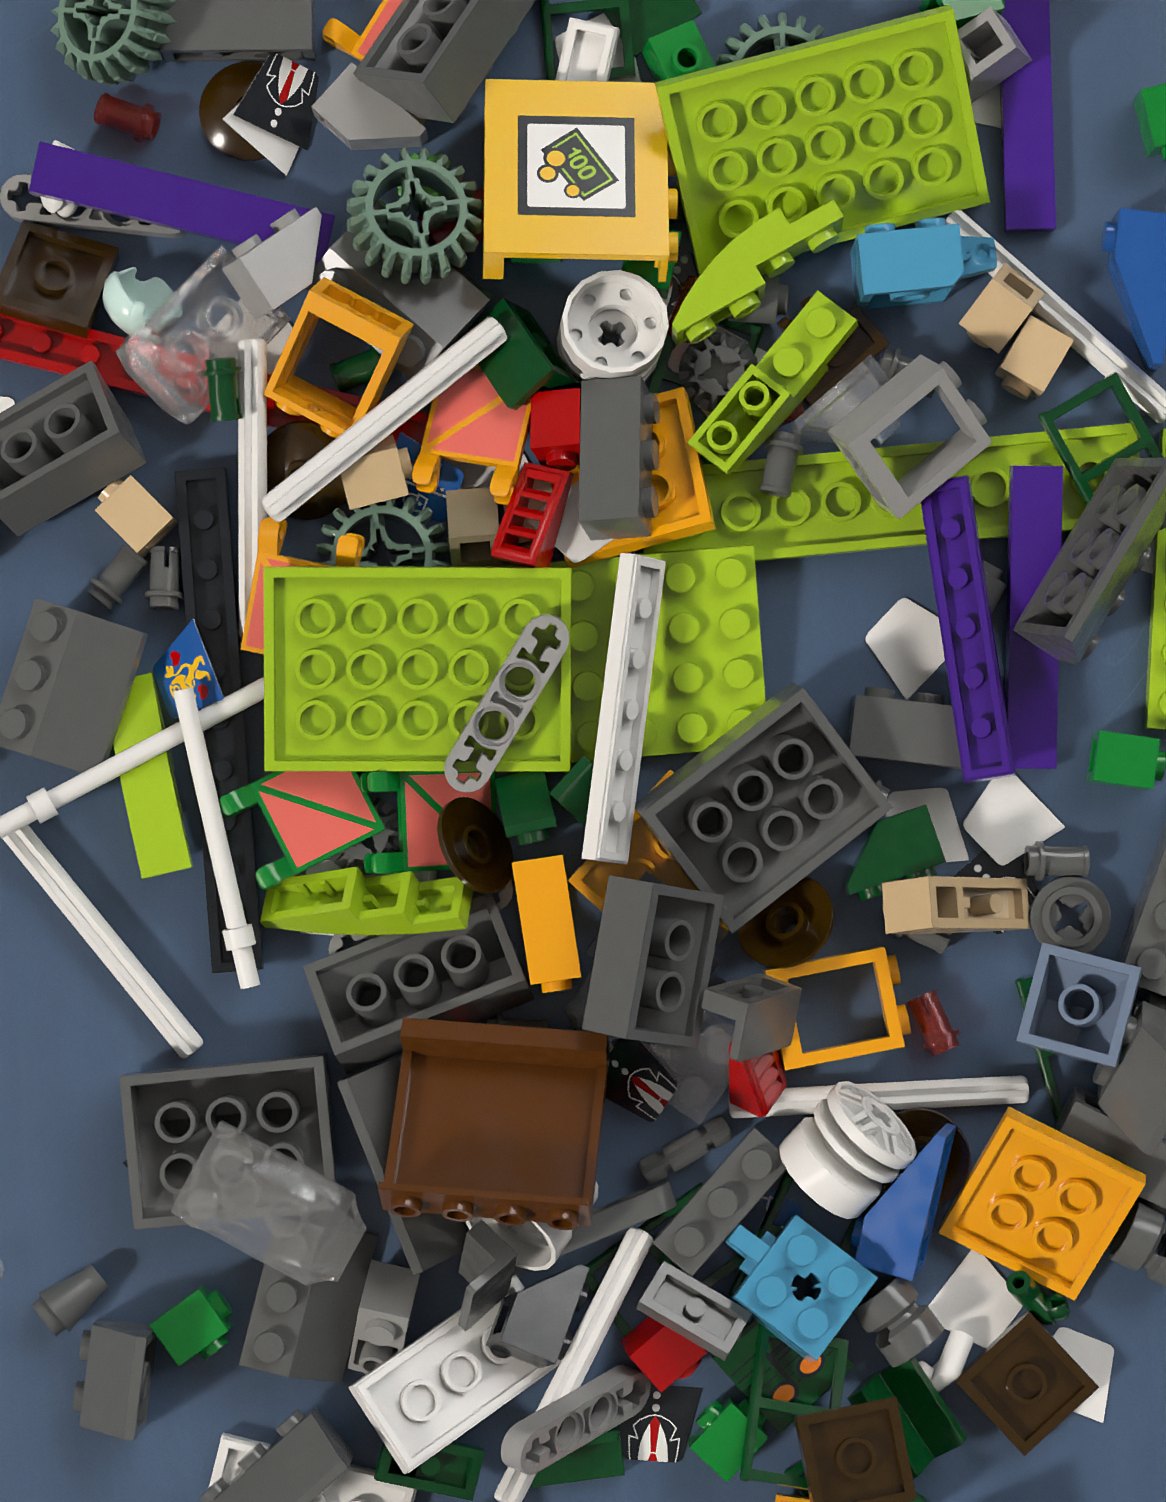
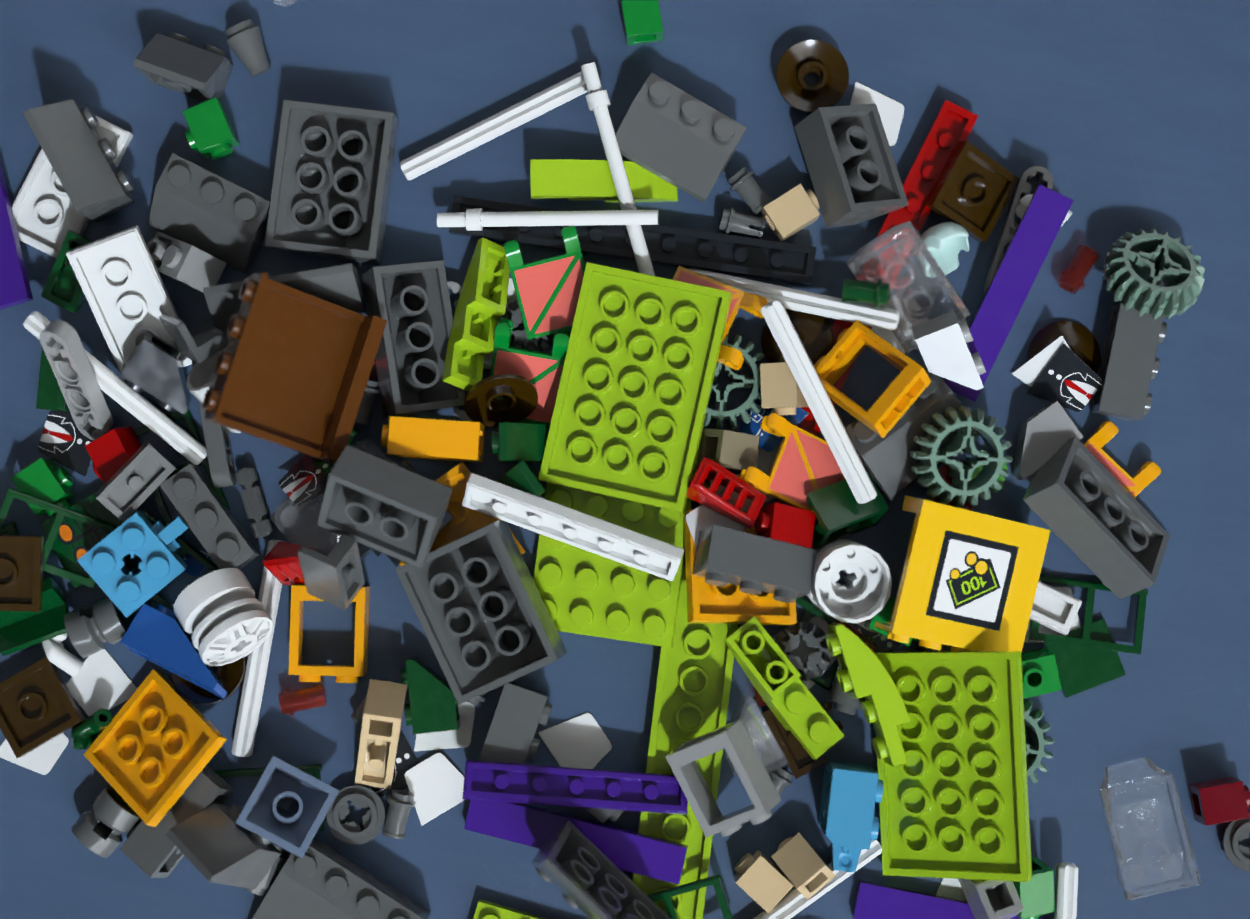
camera: 105 degrees right, 0 degrees up
blue sticker [153,619,224,718] -> none
clear slope [170,1120,367,1286] -> none
dark green pin [329,345,397,393] -> none
light grey beam [444,613,569,793] -> none
dark brown dish [737,877,835,968] -> none
dark grey pin [759,431,804,498] -> none
green brick [1086,730,1166,790] -> none

